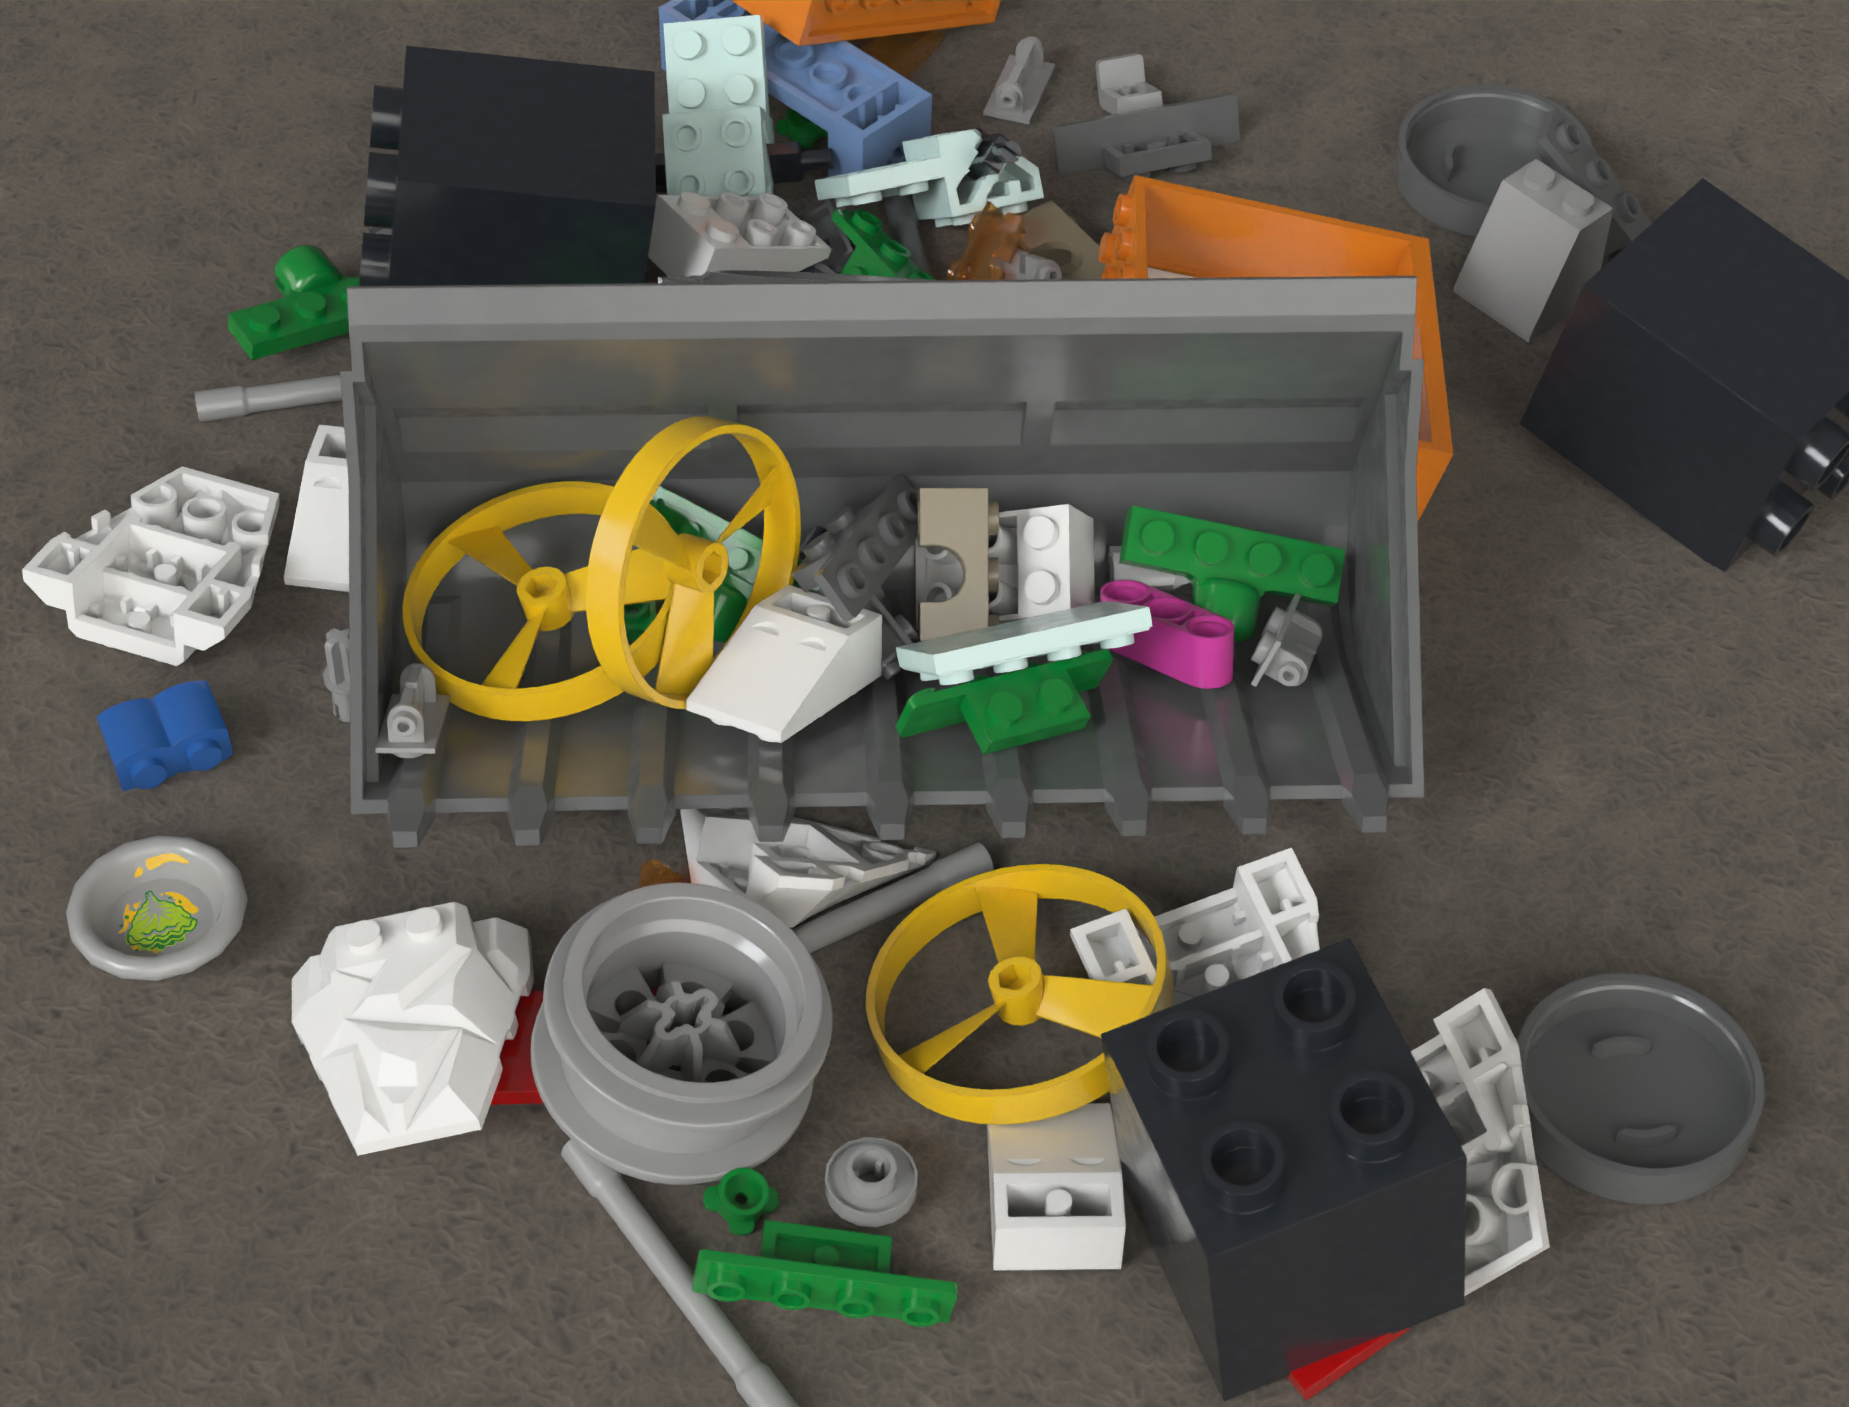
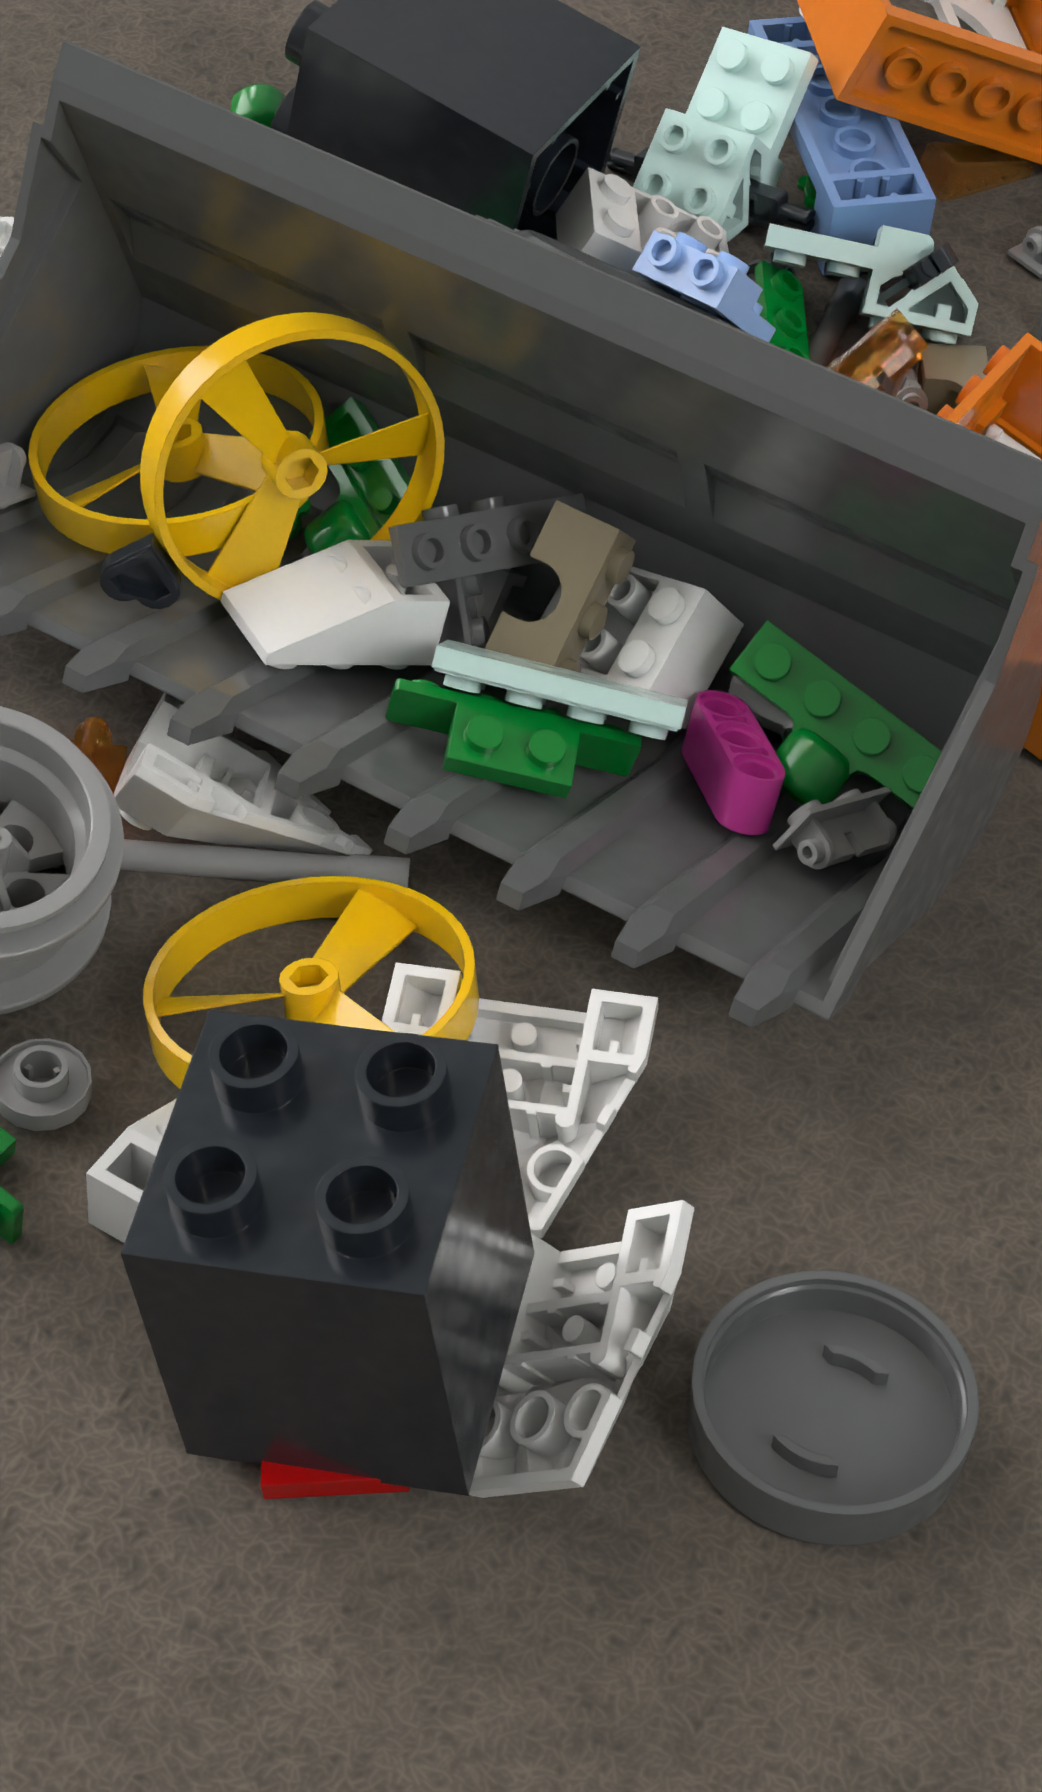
camera: 30 degrees right, 0 degrees up
none -> black tile [100,533,181,609]
none -> light blue plate [632,230,776,343]

